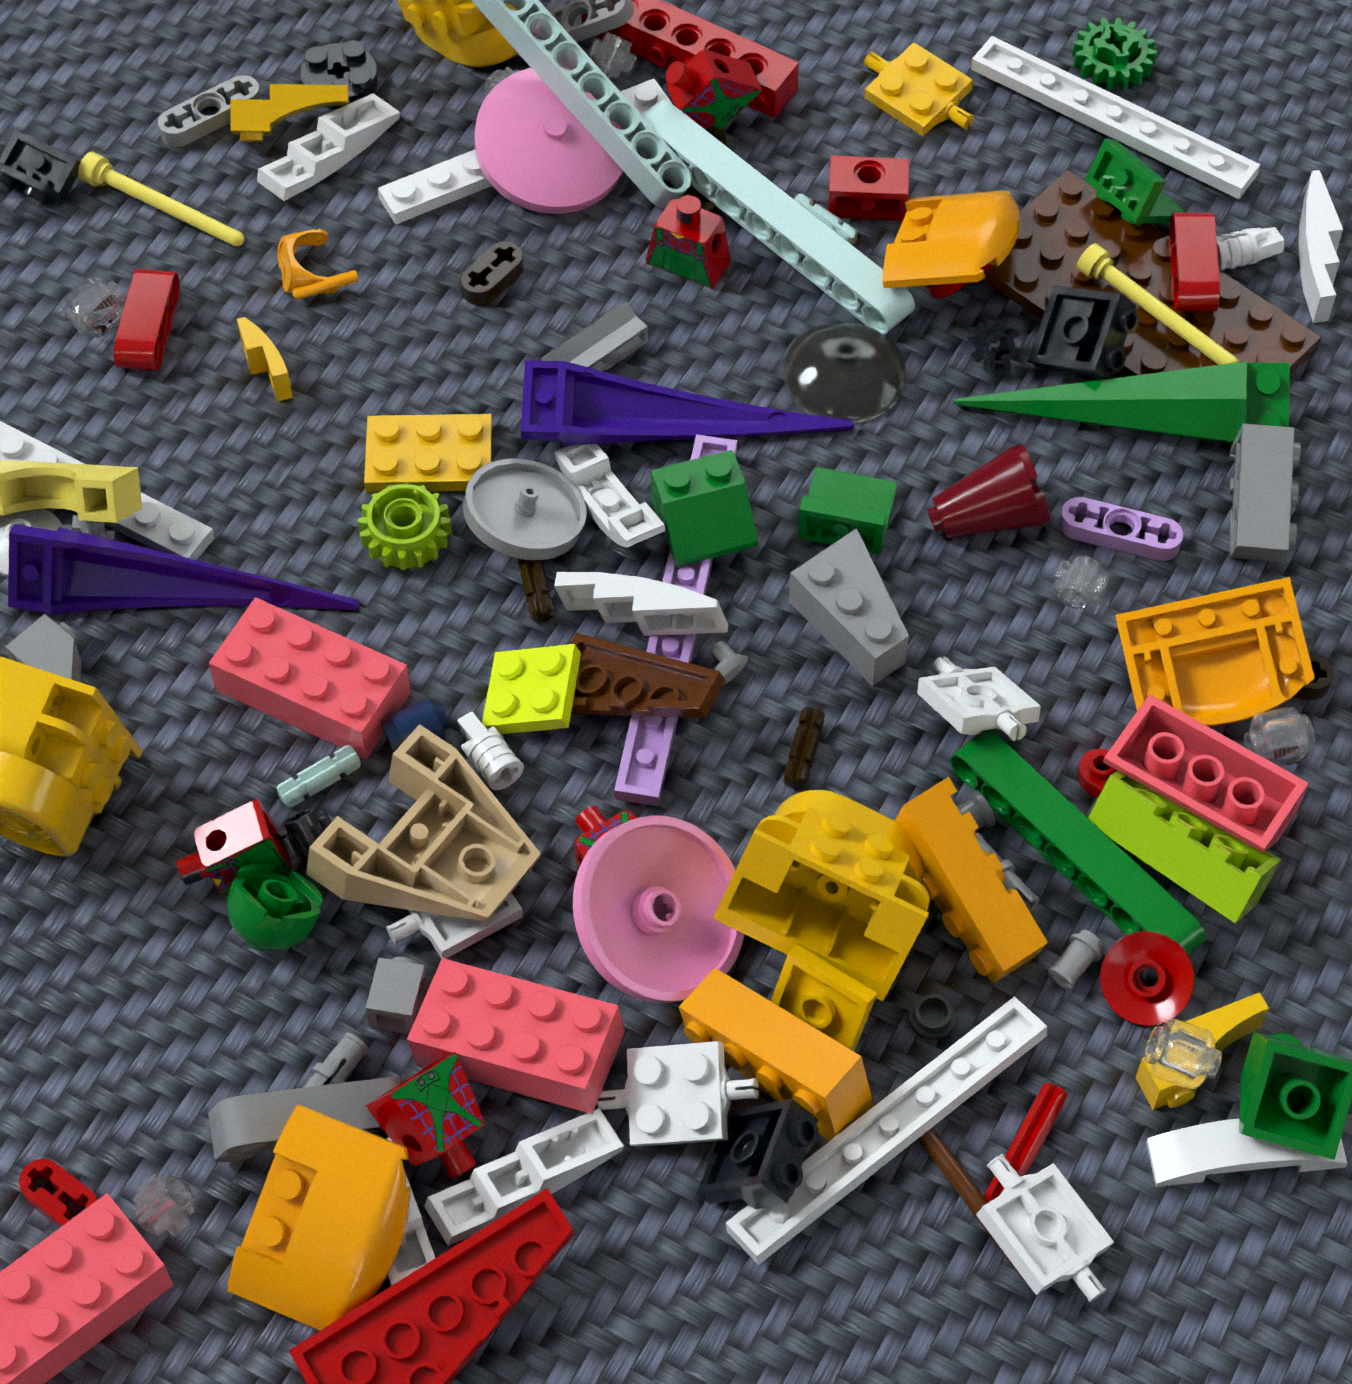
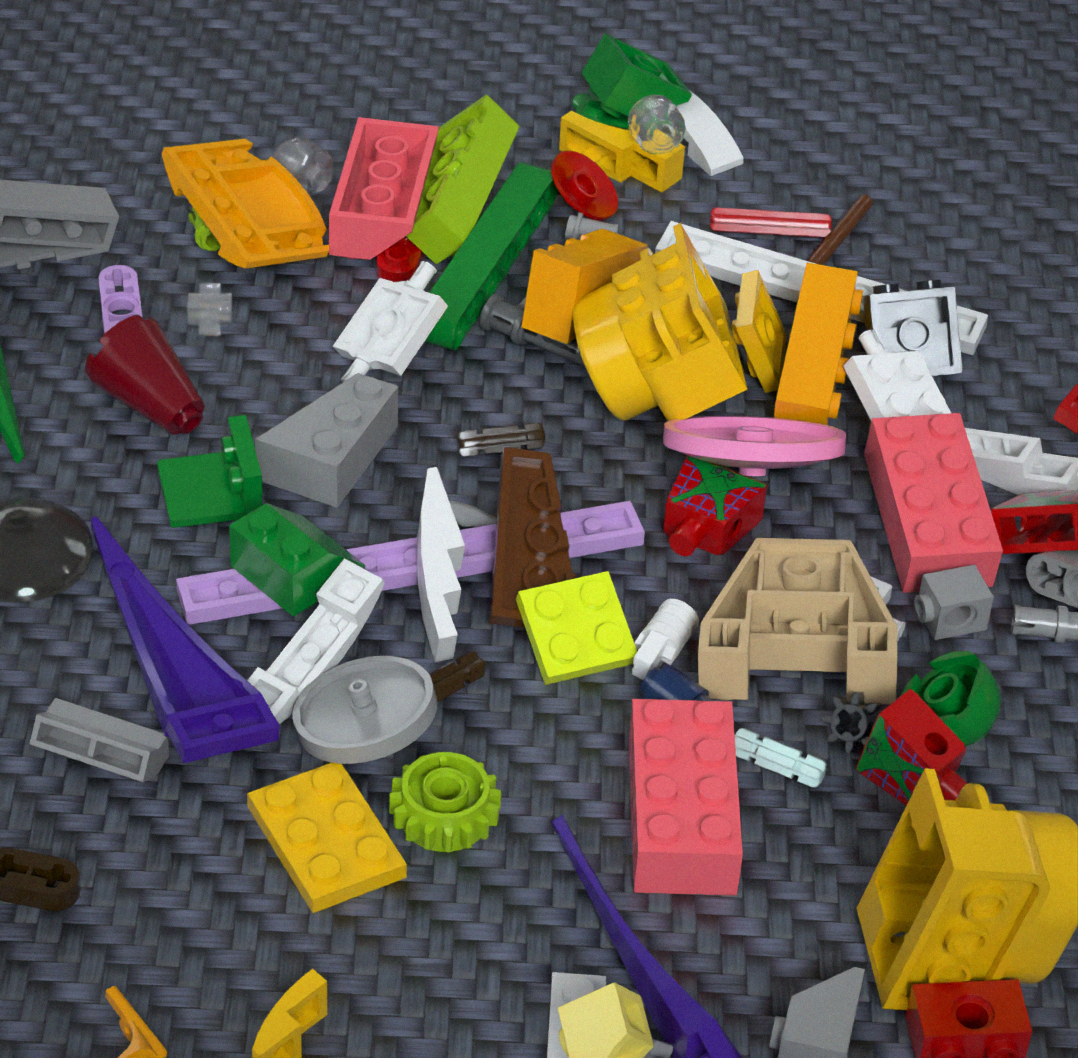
camera: 120 degrees left, 15 degrees down
white plate [976,1154,1114,1302] -> none

